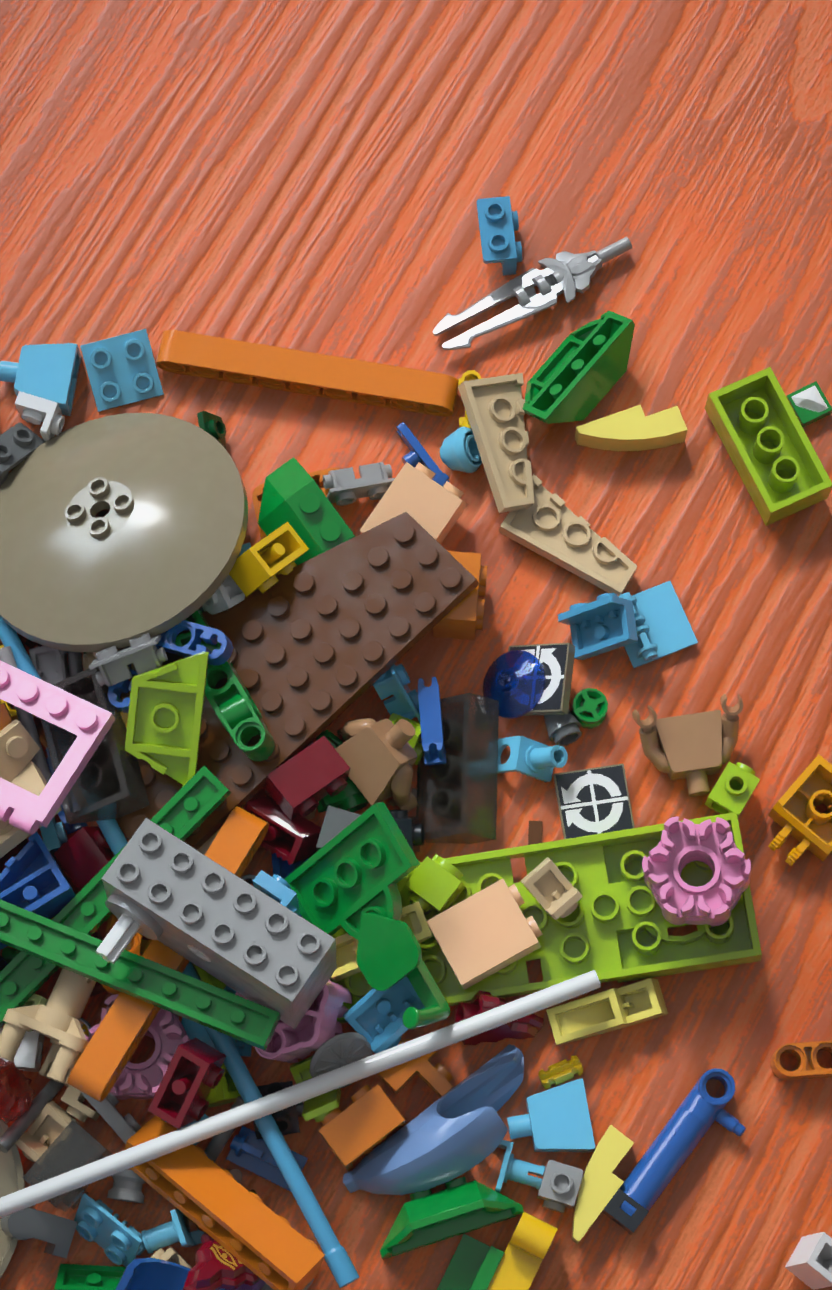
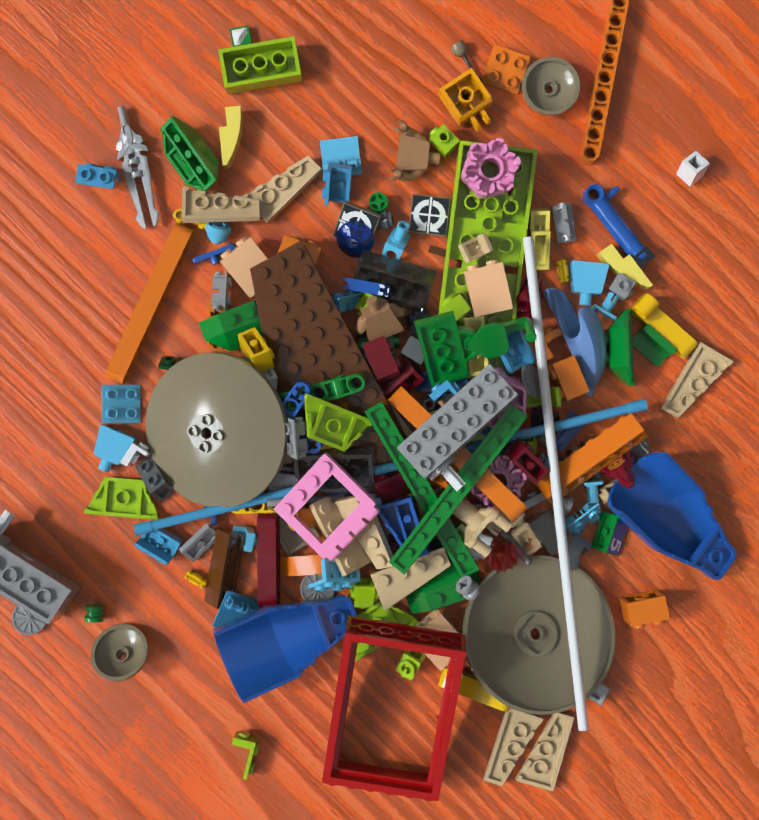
camera: 75 degrees left, 15 degrees up
none -> light grey hinge [552,202,577,244]

